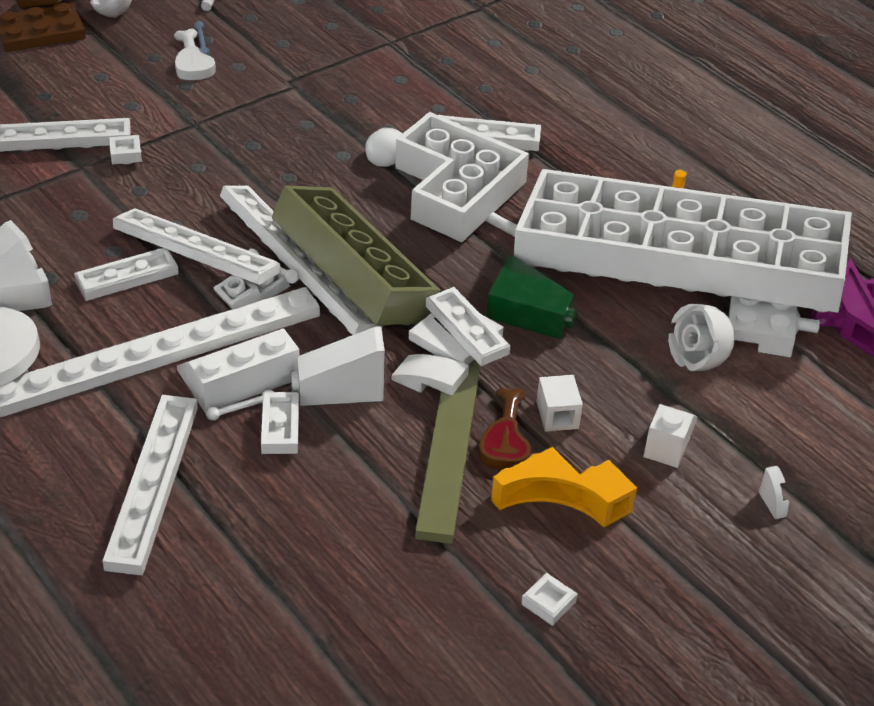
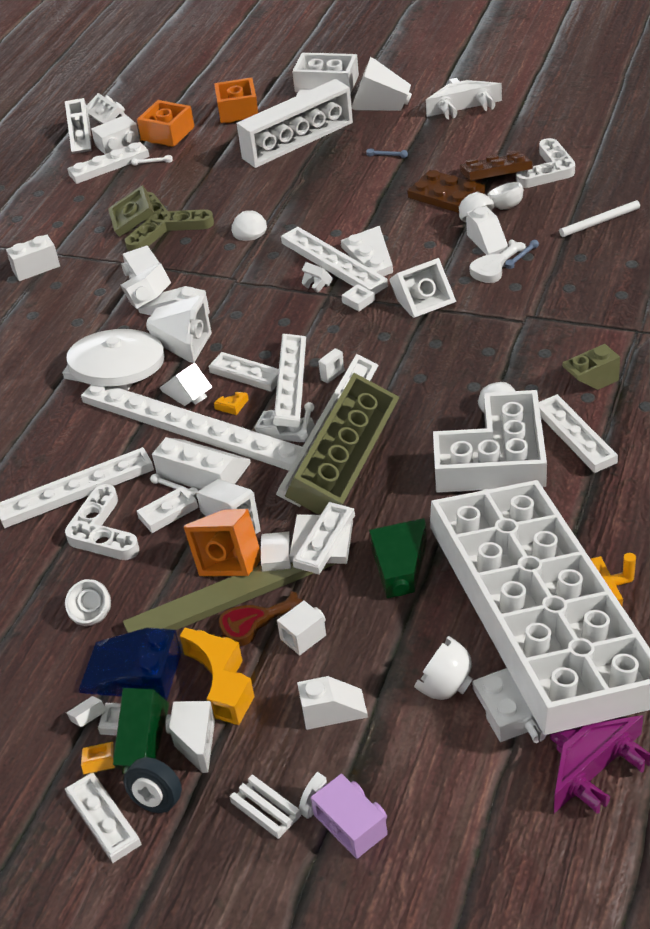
camera: 65 degrees right, 0 degrees up
none -> white beam [65,484,139,560]
none -> white piece [65,579,111,626]
none -> white tile [65,773,142,863]
none -> white tile [67,696,107,727]
none -> clear blue slope [79,628,182,701]
none -> light orange tile [81,742,115,775]
none -> dark green slope [113,688,169,775]
none -> black wheel [123,757,182,813]
none -> white slope [160,363,212,406]
none -> white slope [166,701,215,773]
none -> orange slope [184,509,261,576]
none -> light orange tile [214,392,249,415]
none -> white tile [230,774,301,839]
none -> white tile [302,262,333,292]
none -> lavender brick [311,773,388,859]
none -> white plate [318,348,345,383]
none -> white wing [341,226,393,276]
none -> white slope [389,258,456,318]
none -> white piece [459,192,495,222]
none -> white slope [466,206,508,255]
none -> olive slope [562,344,620,390]

